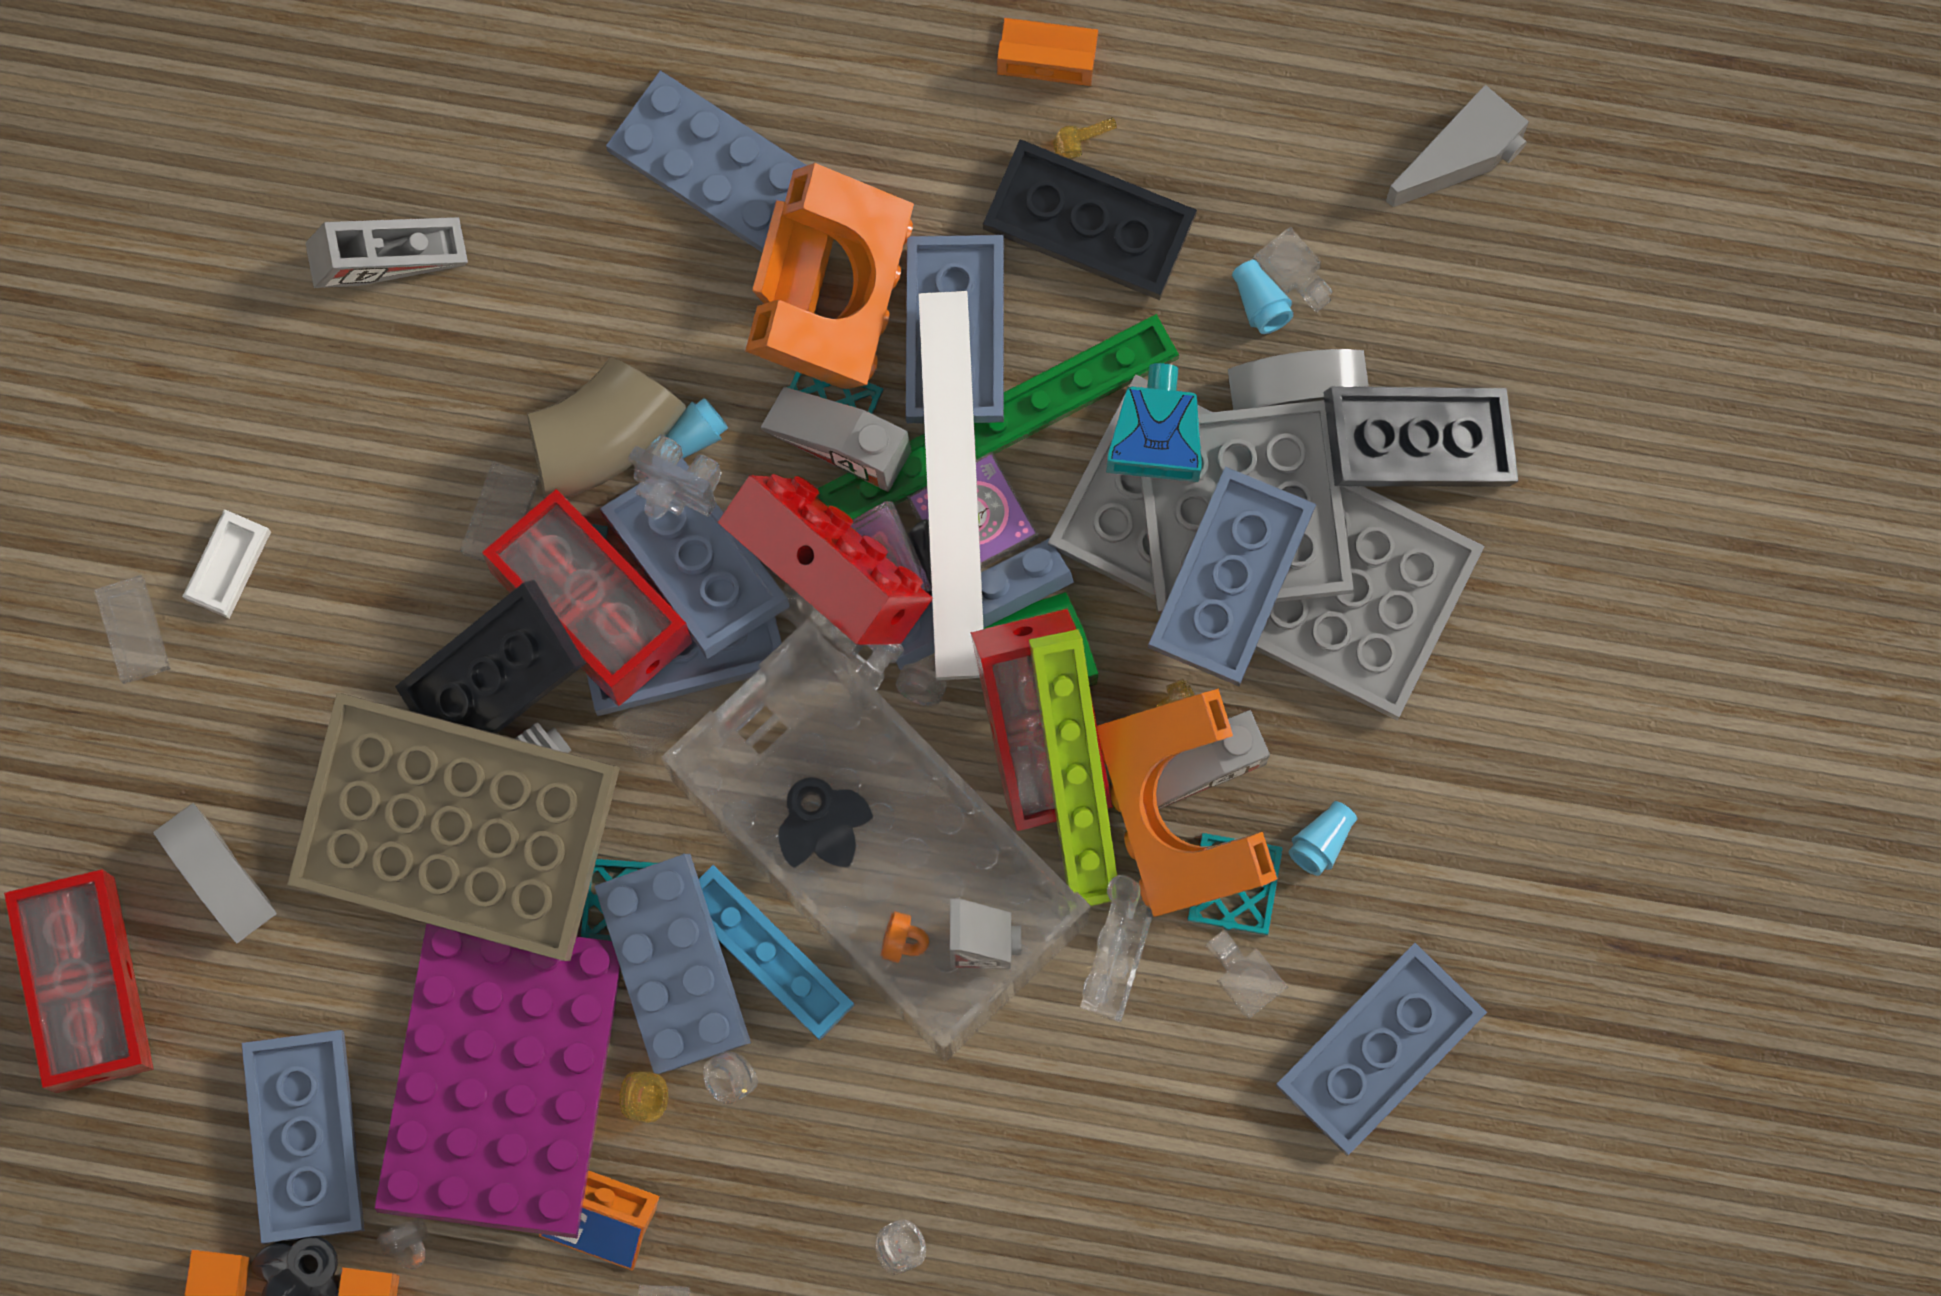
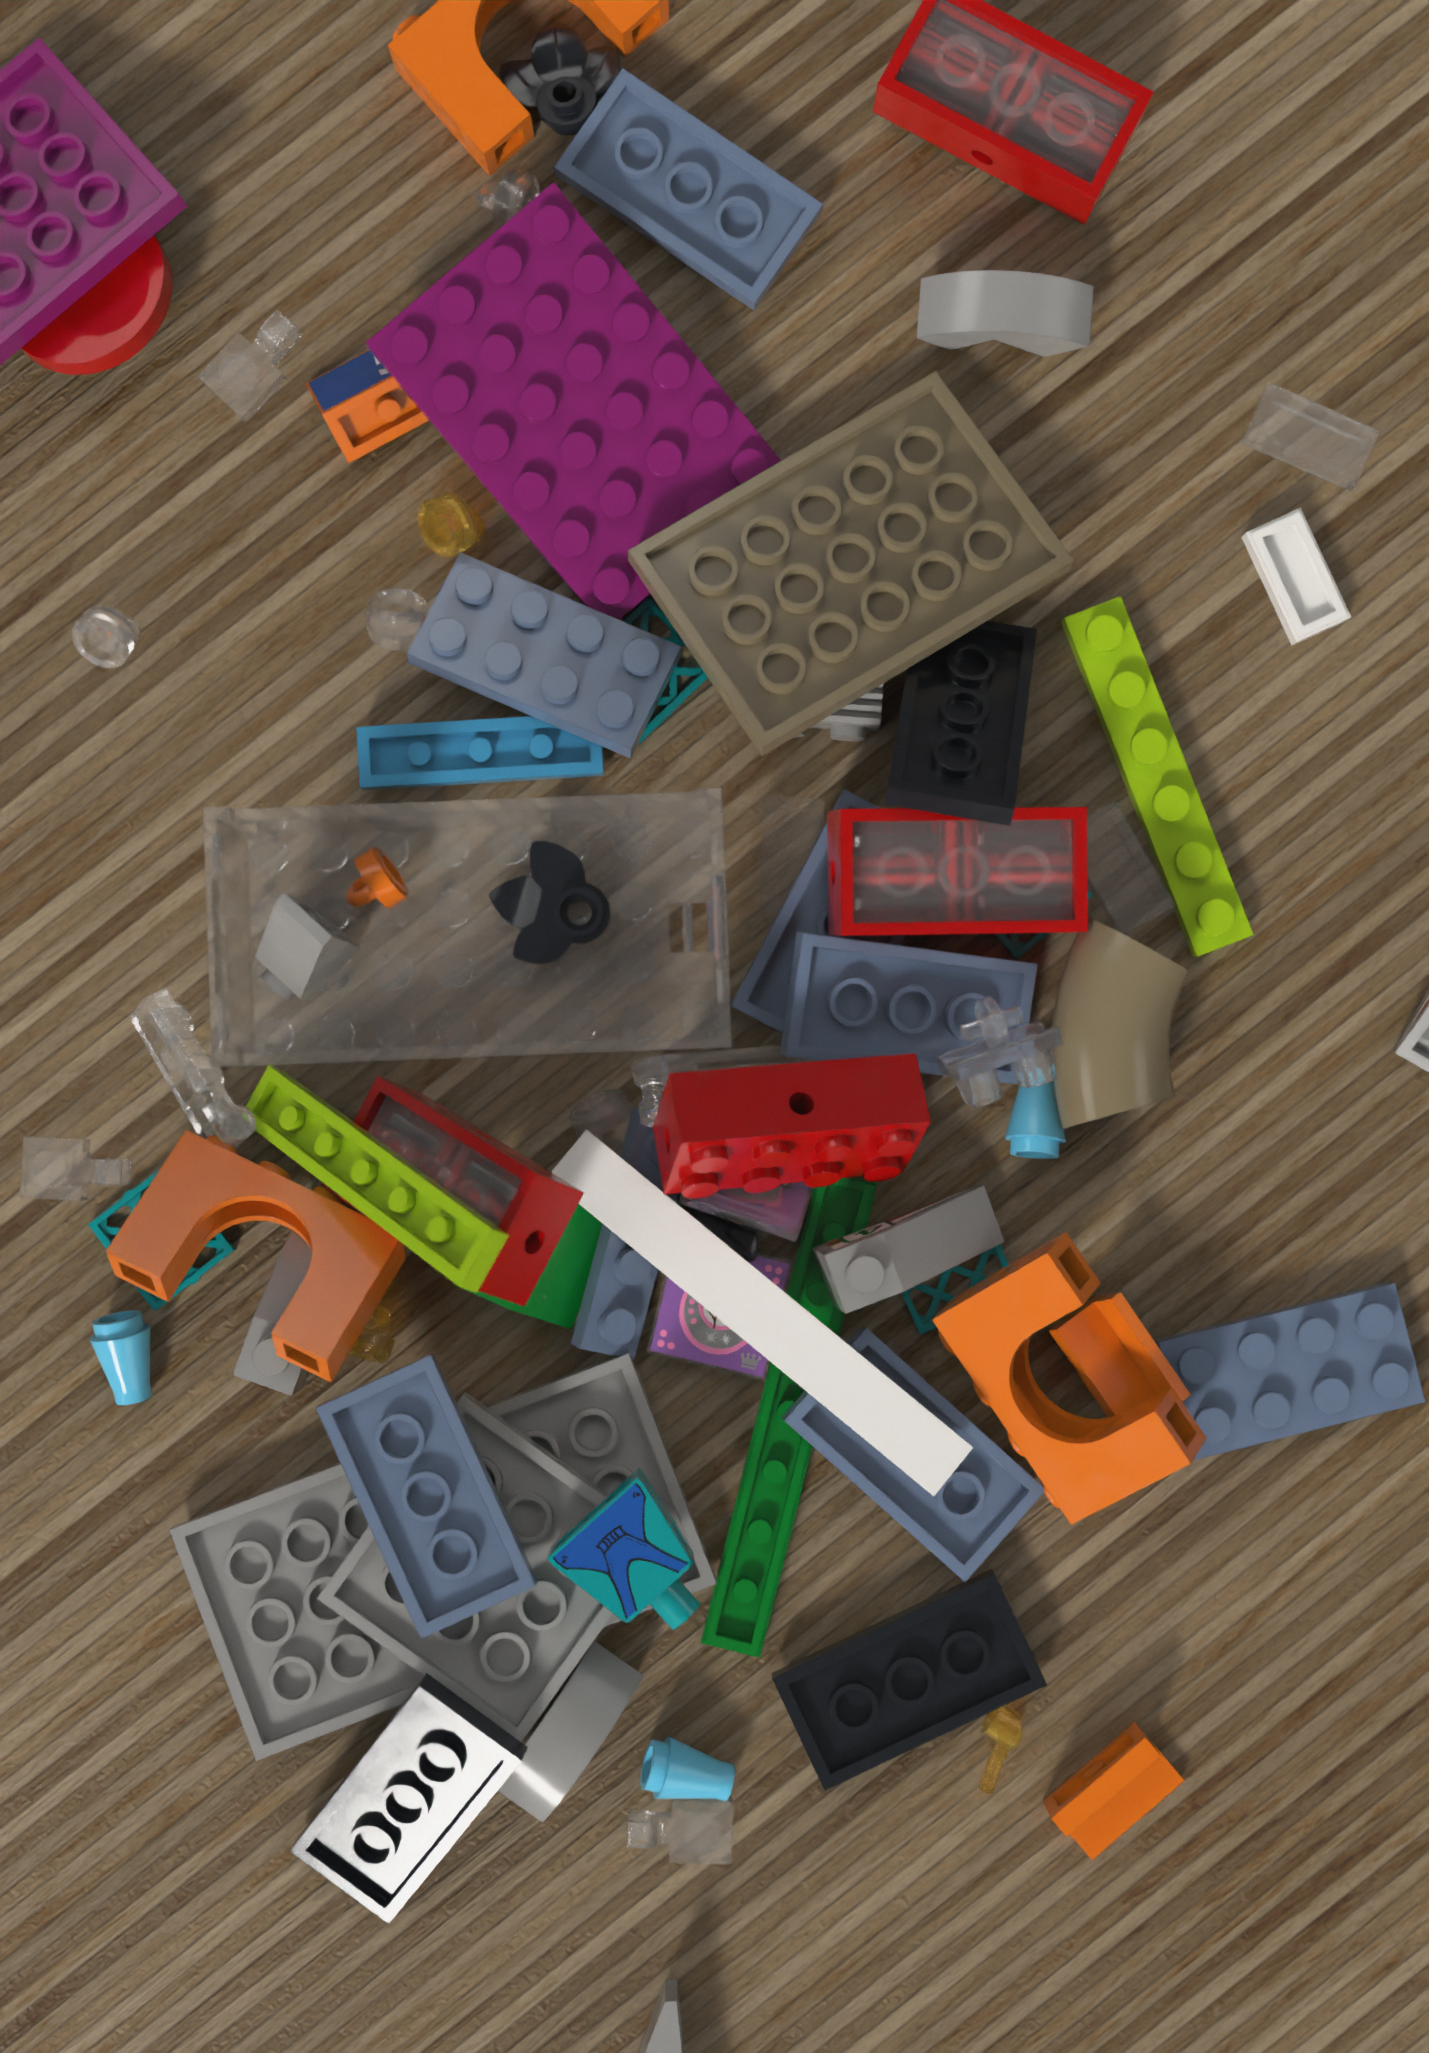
camera: 130 degrees right, 10 degrees up
none -> lime plate [1061,596,1254,958]

